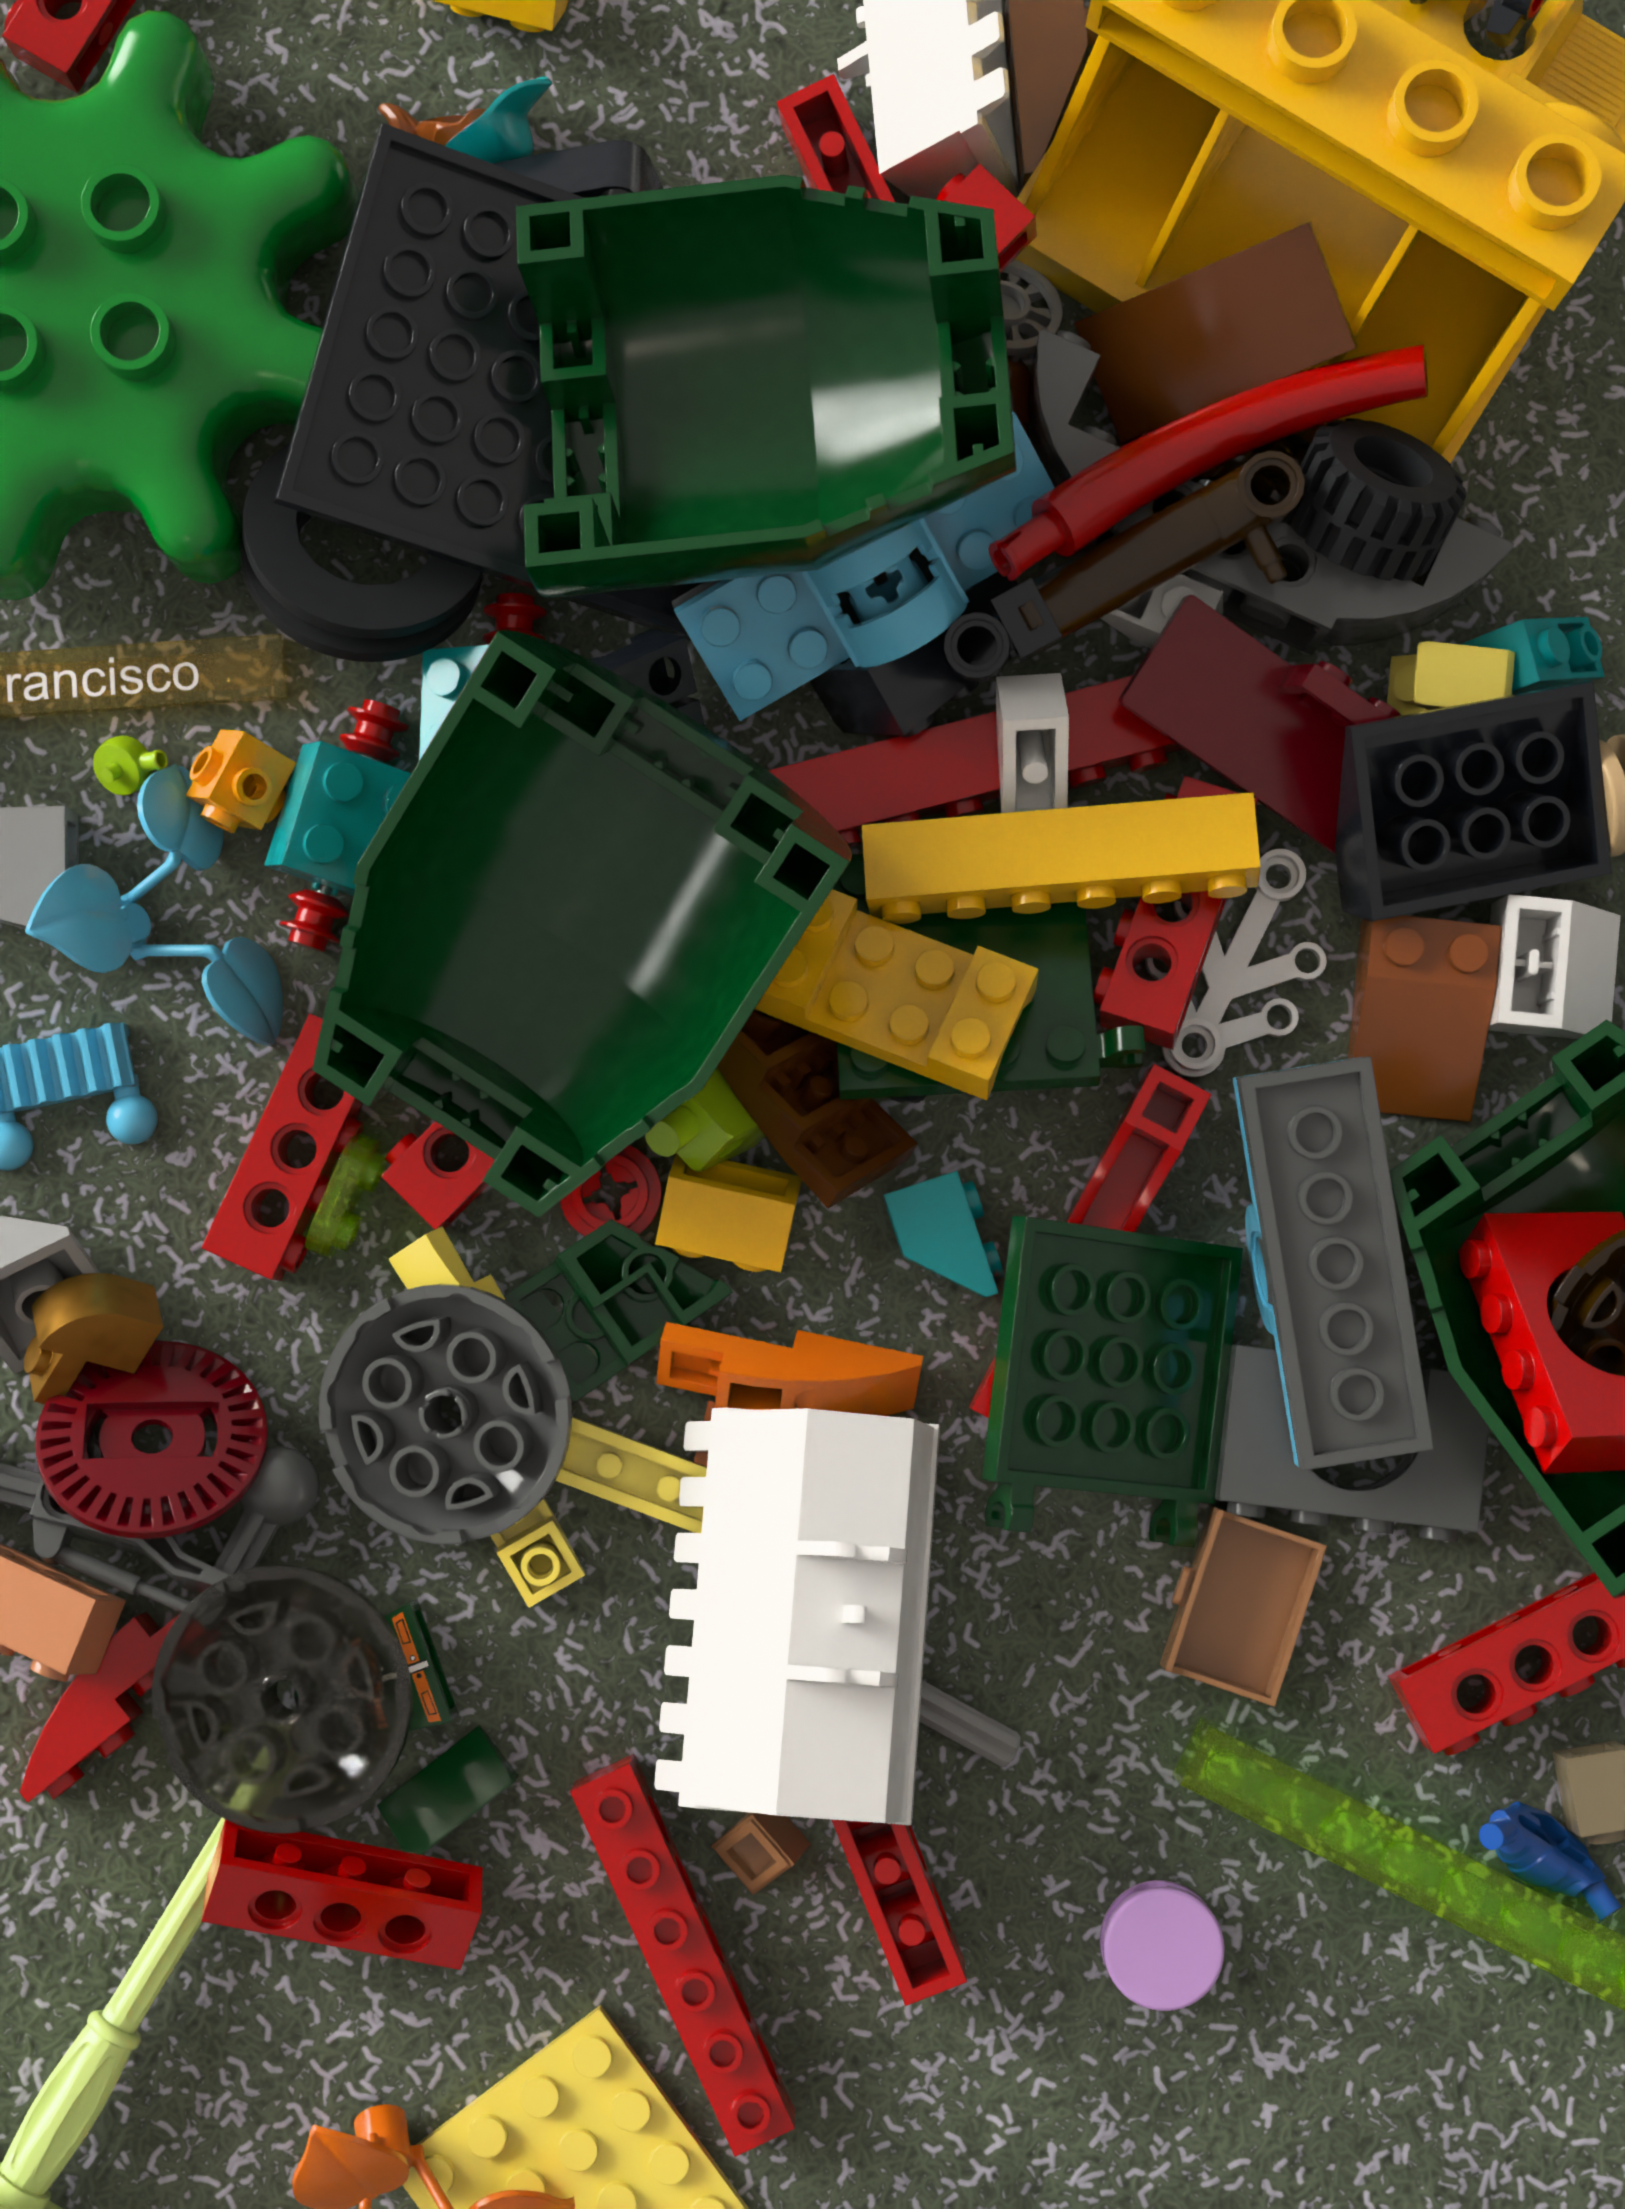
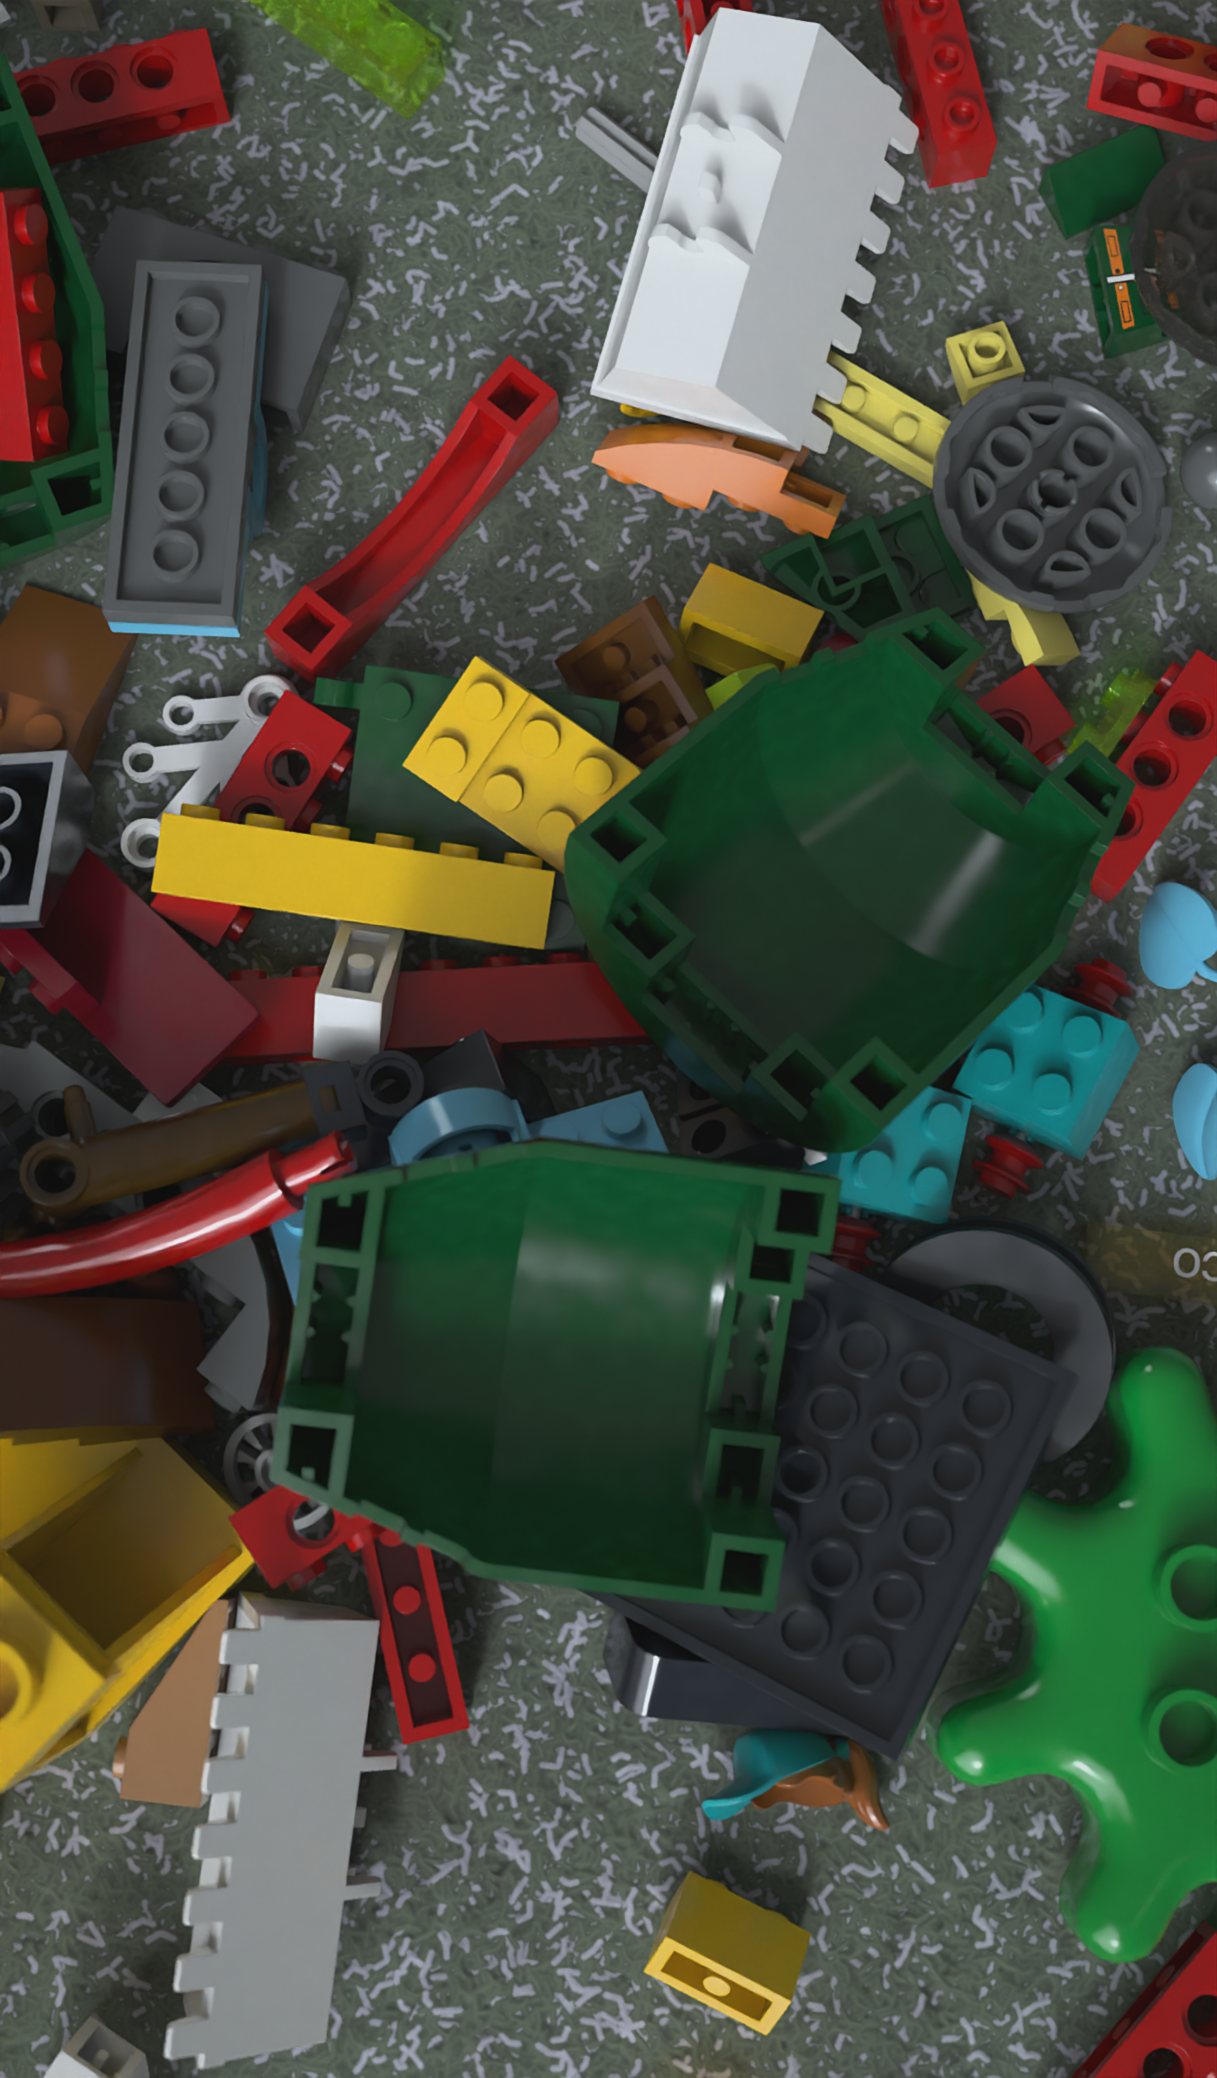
camera: 170 degrees left, 5 degrees down
light orange brick [186,729,296,833] -> none
teal slope [883,1171,1005,1298] -> none
dark green plate [982,1216,1243,1548] -> none
medium nougat container [1159,1506,1327,1707] -> none

